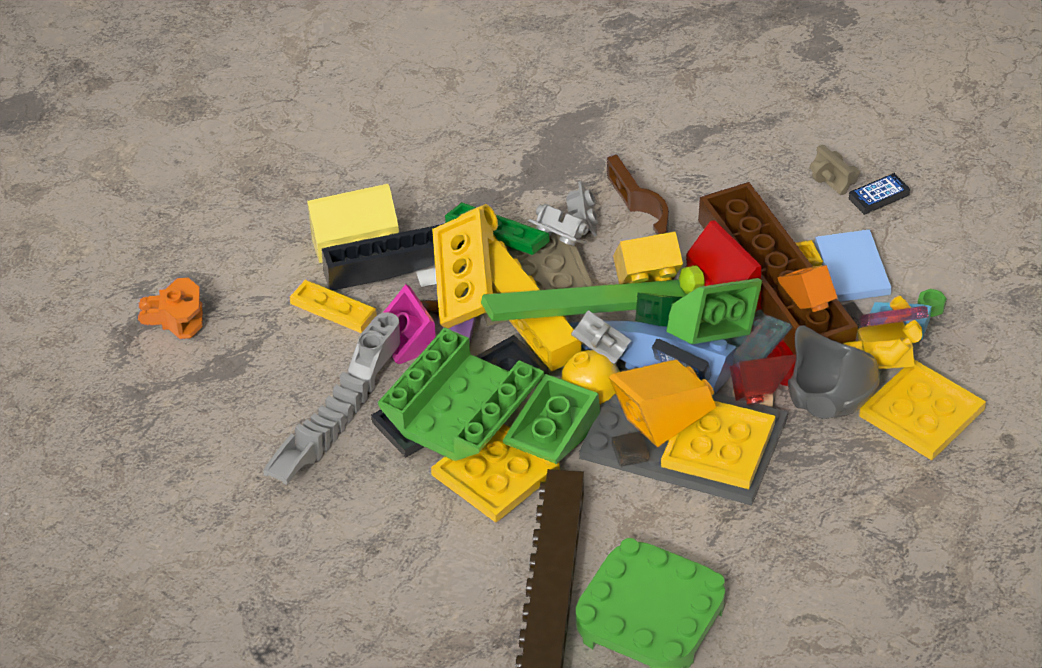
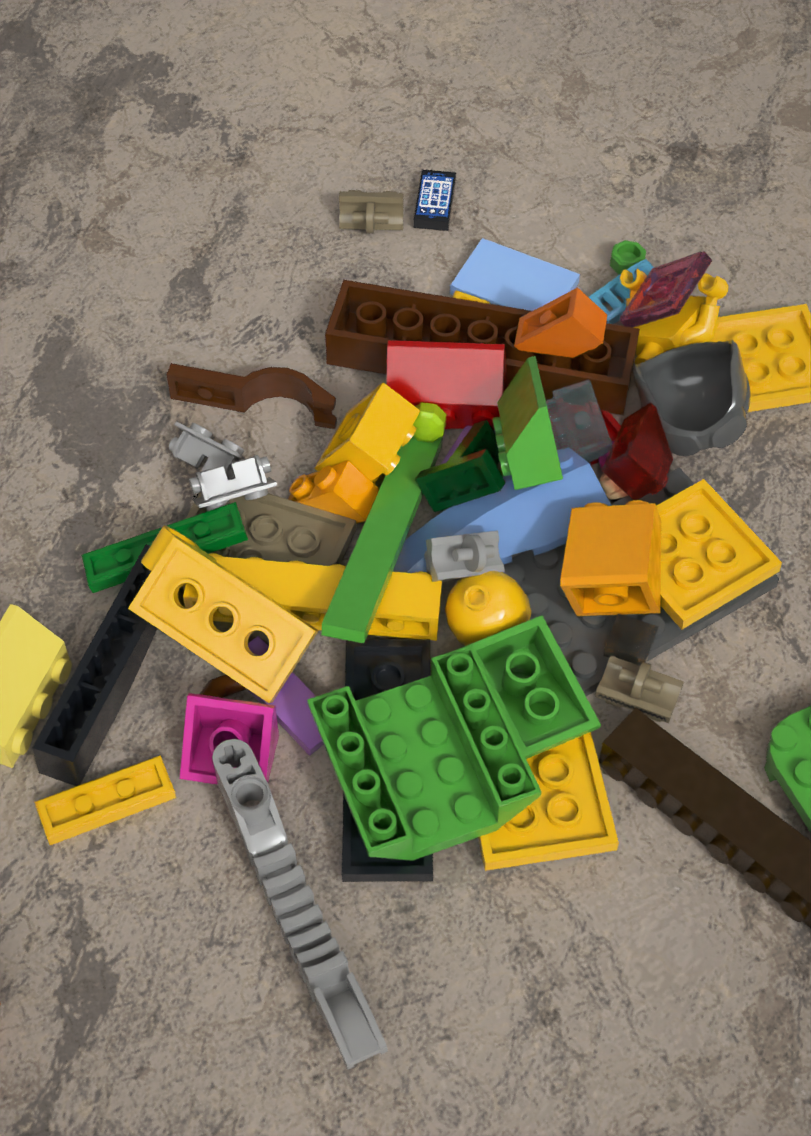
camera: 55 degrees left, 10 degrees up
white sticker [416,268,437,287] -> none
black tile [652,339,711,381] -> none
none -> light orange slope [288,460,379,524]
none -> dark tan hips [595,655,684,723]

